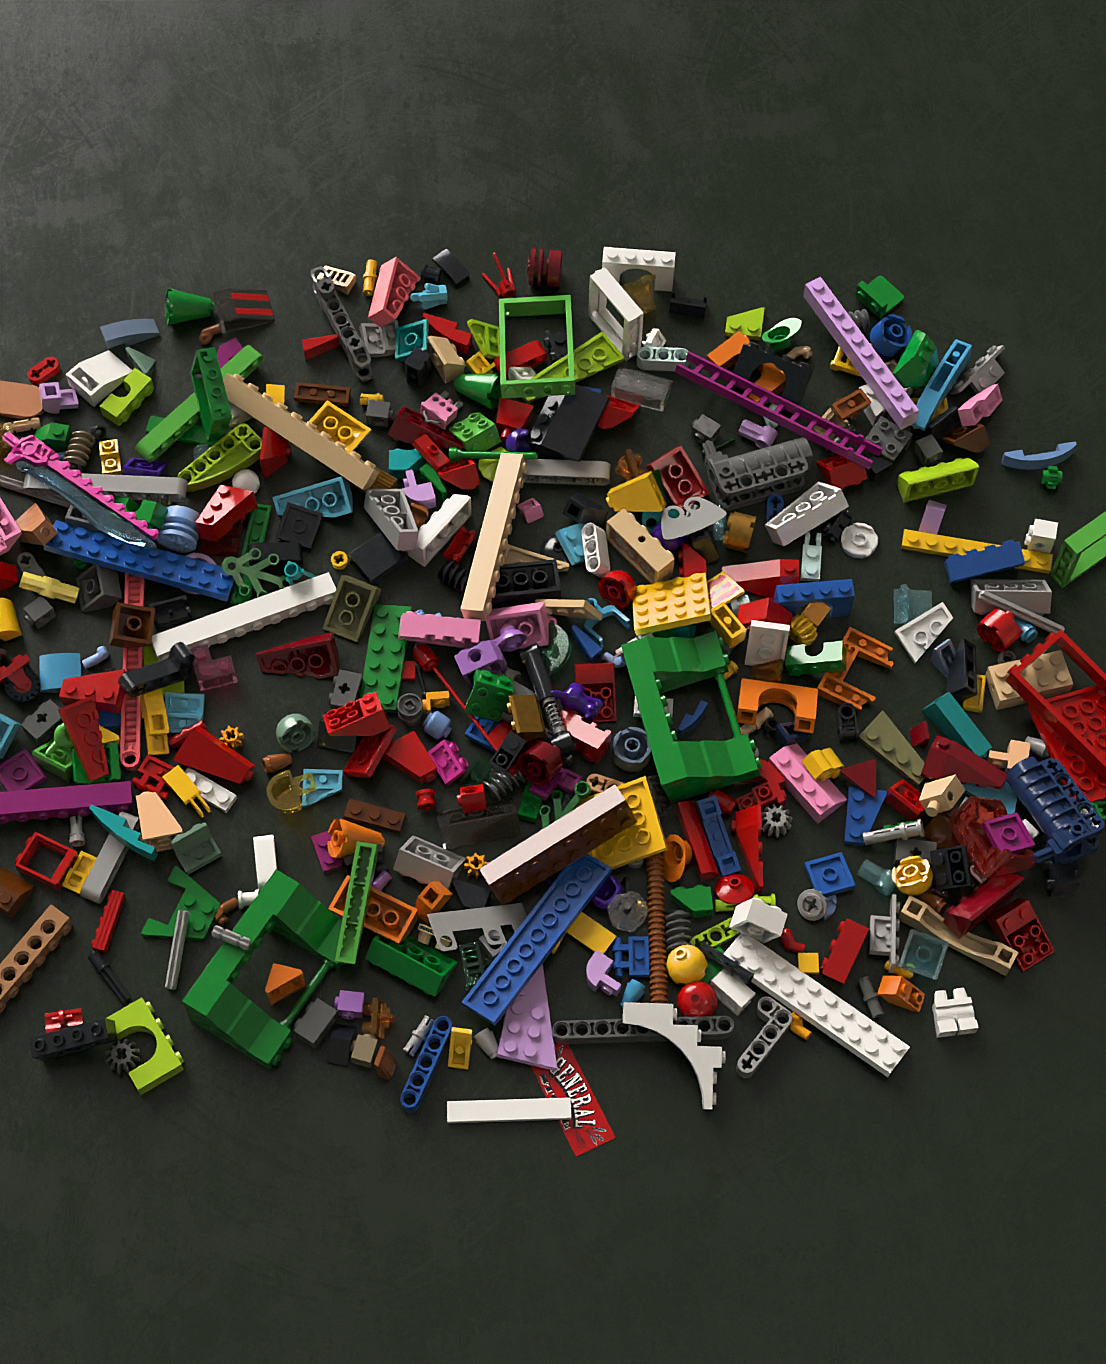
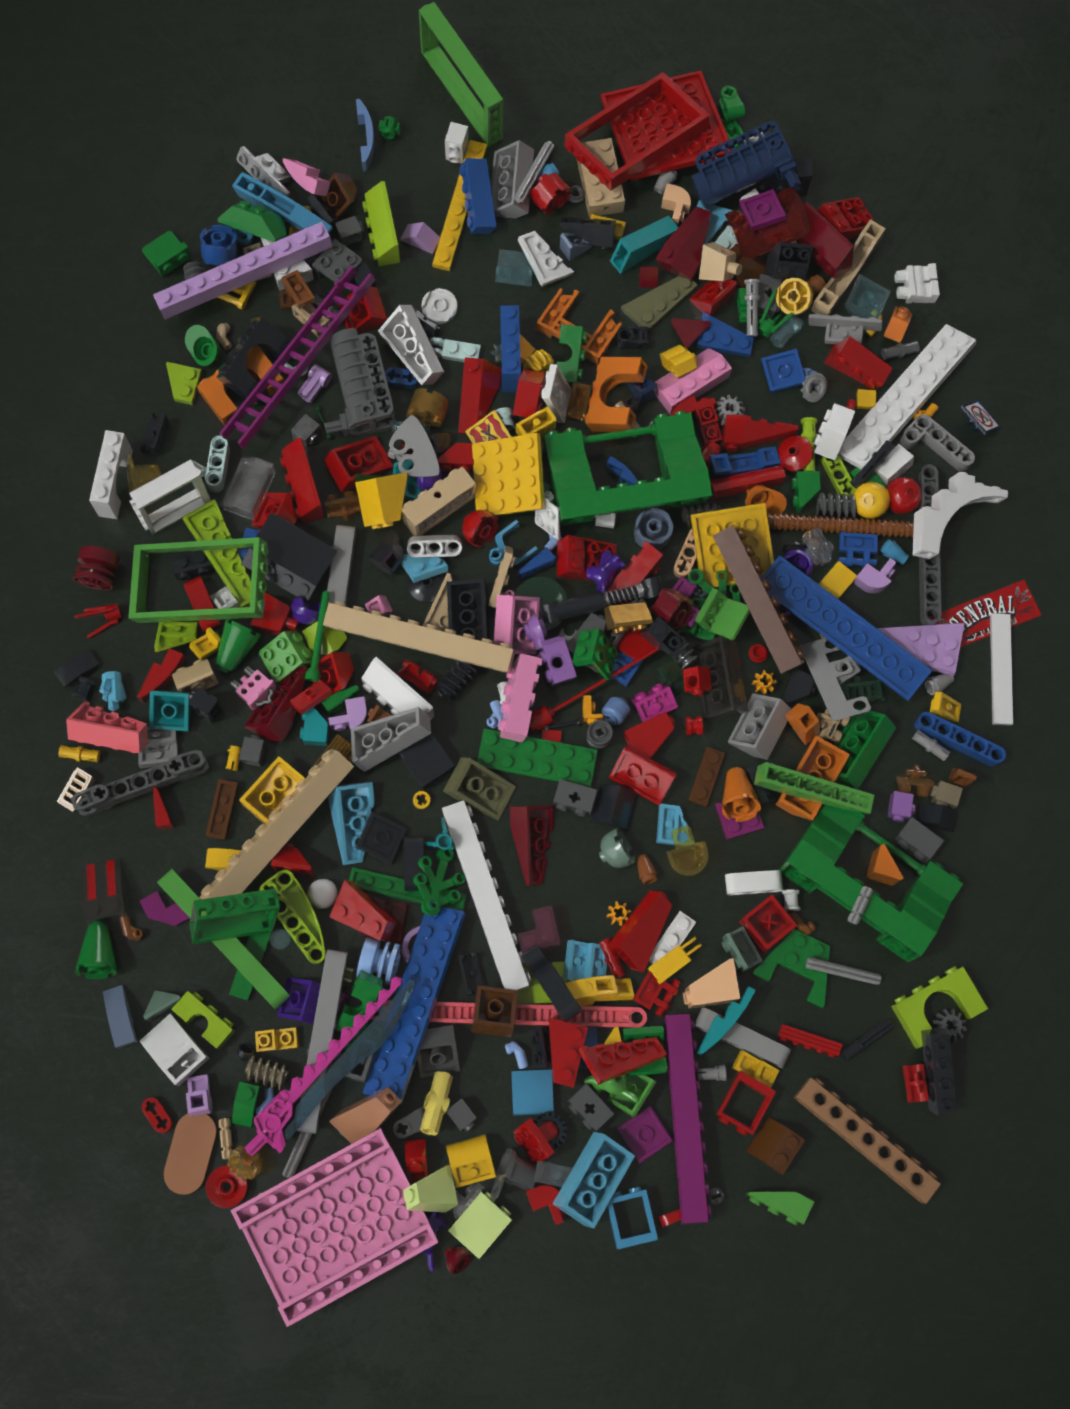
camera: 90 degrees left, 10 degrees up
red slope [323,692,391,736] -> none
none -> red slope [280,437,324,524]
none -> bright green bracket [695,588,750,640]
none -> red brick [739,895,797,953]
none -> green plant [758,289,793,338]
none -> piece [961,400,1001,435]

